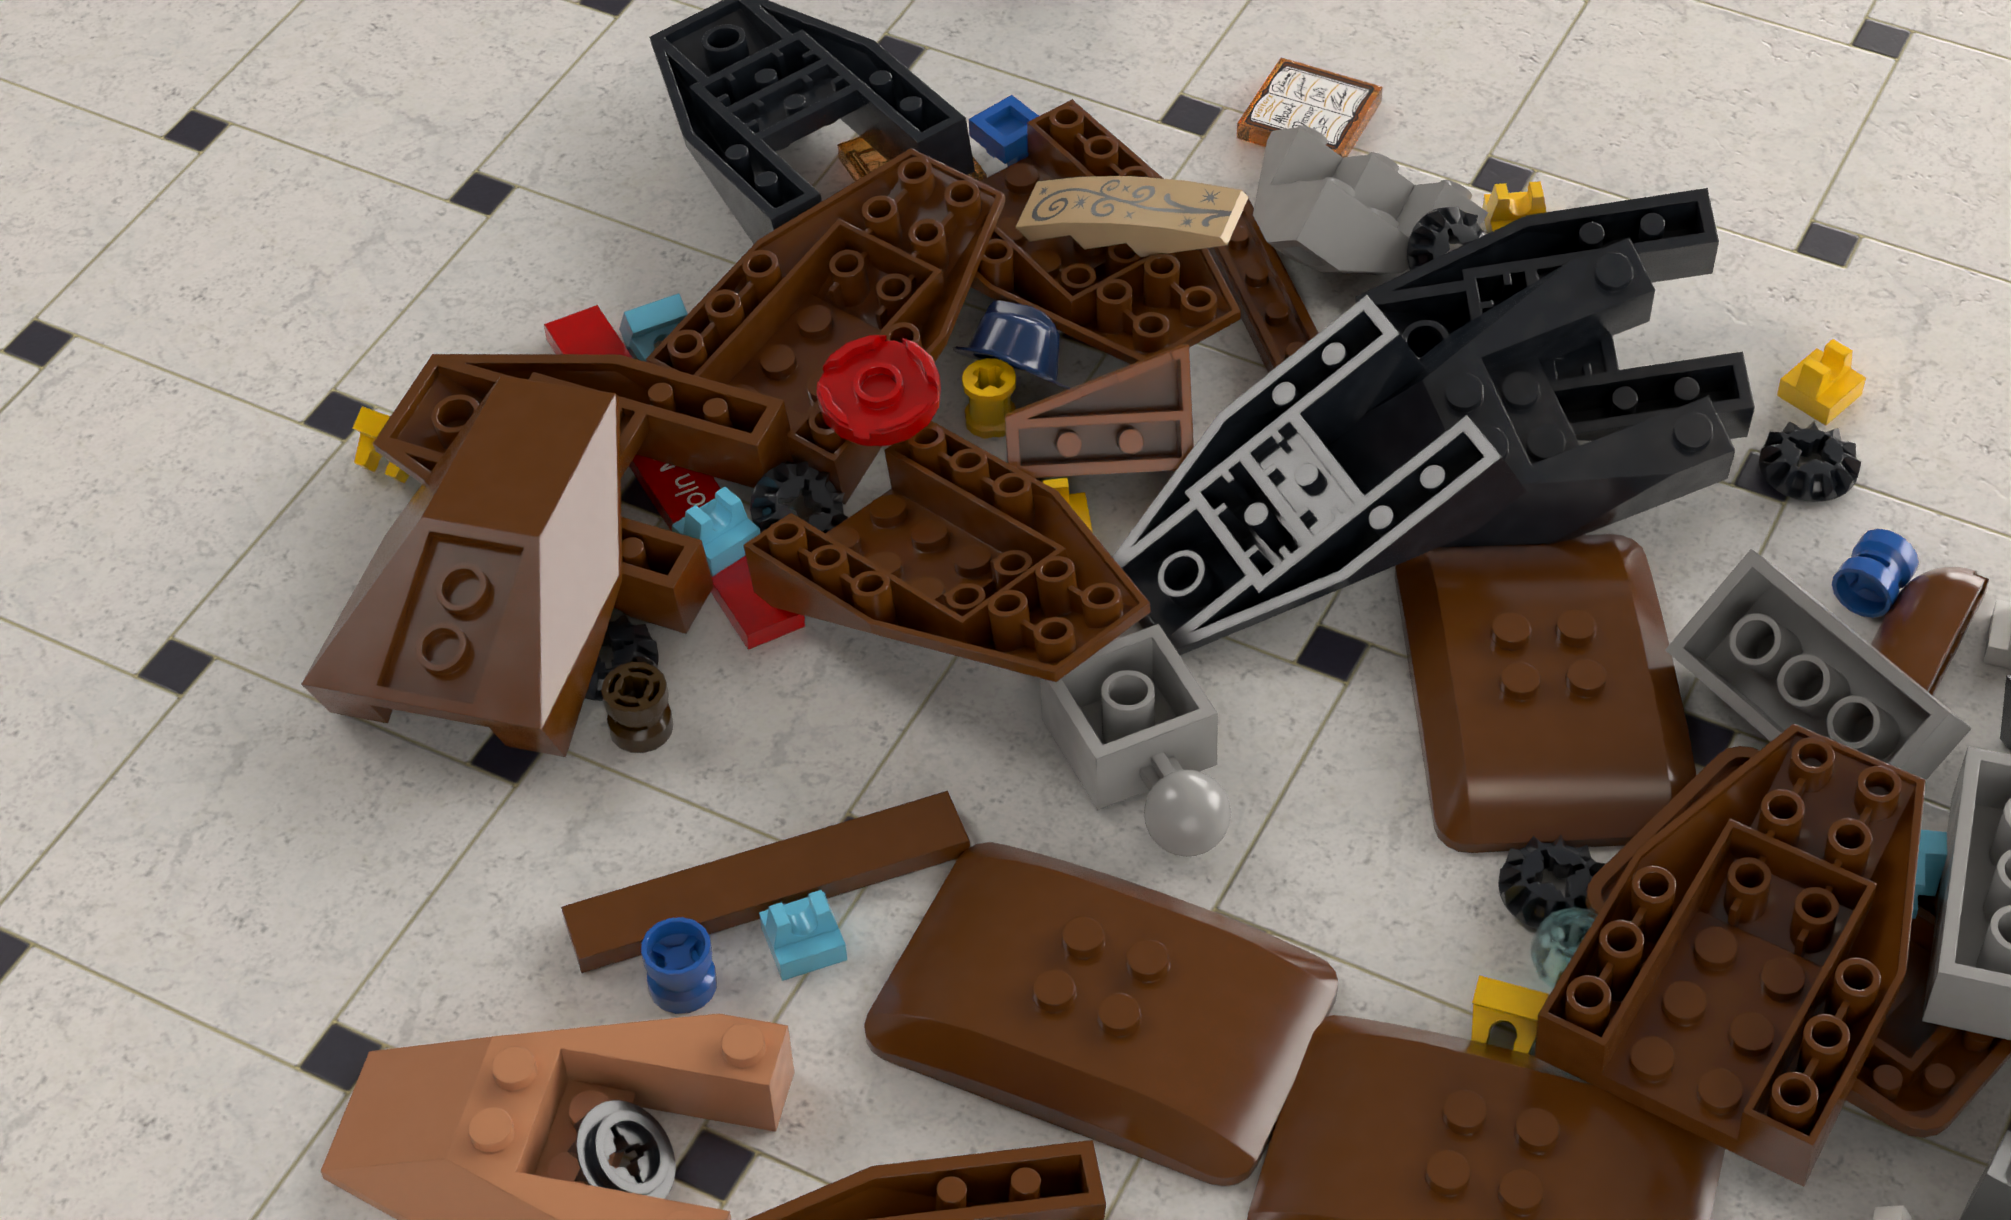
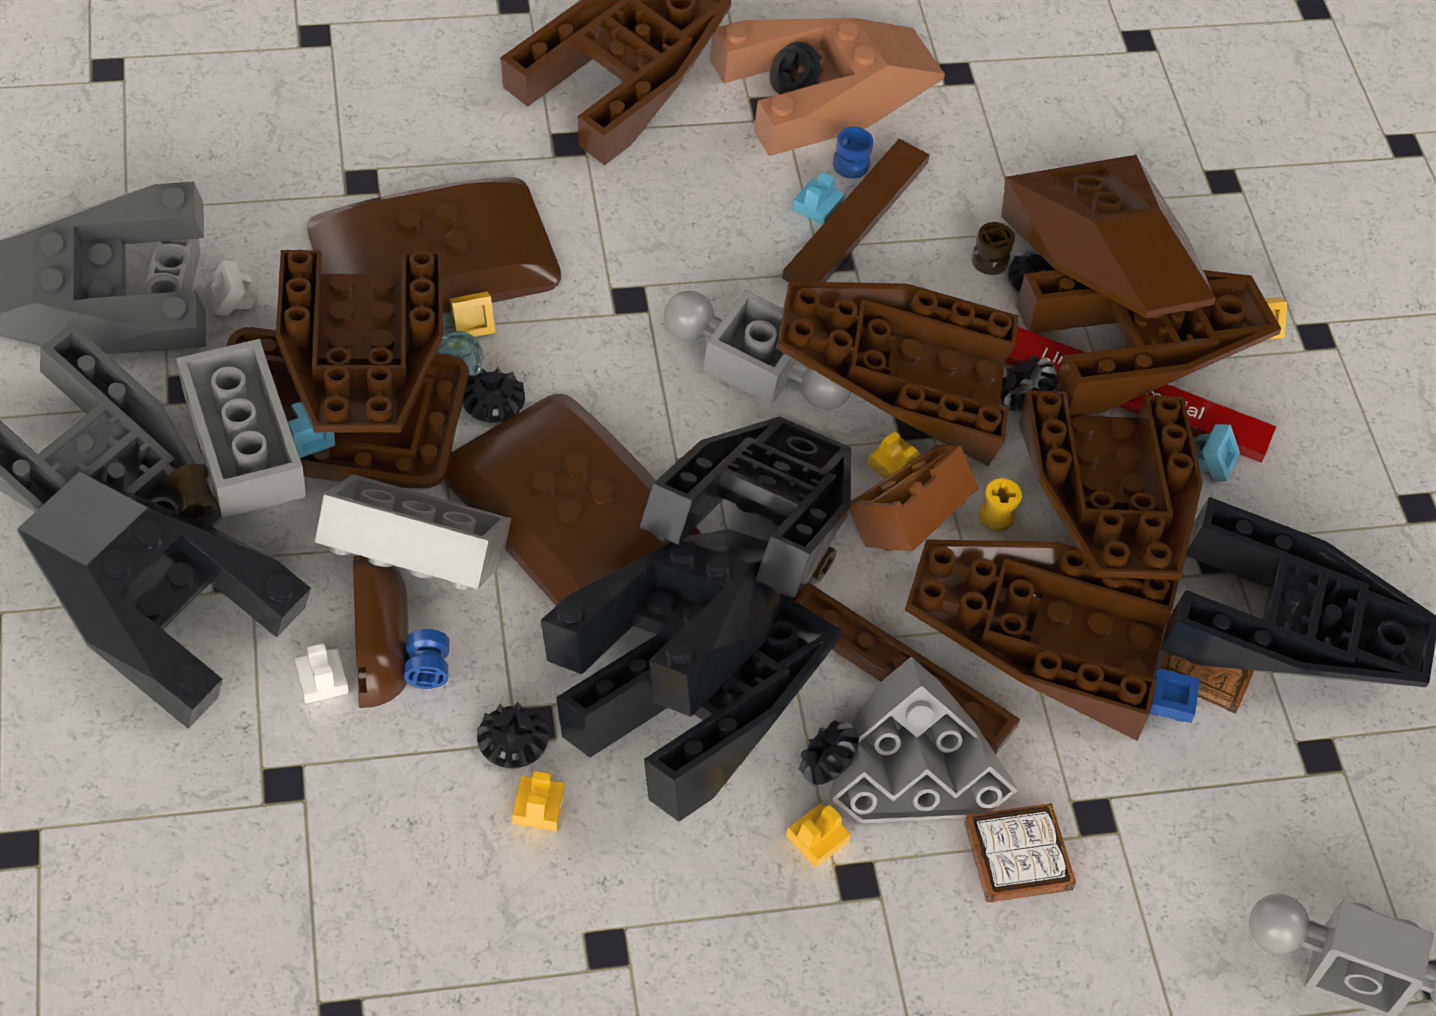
camera: 135 degrees right, 5 degrees up
medium azure tile [672,487,760,577] -> none
red tile [816,335,941,446] -> none
reddish brown wedge [864,842,1339,1186] -> none
dark blue piece [953,300,1070,389] -> none
tan slope [1015,176,1248,257] -> none

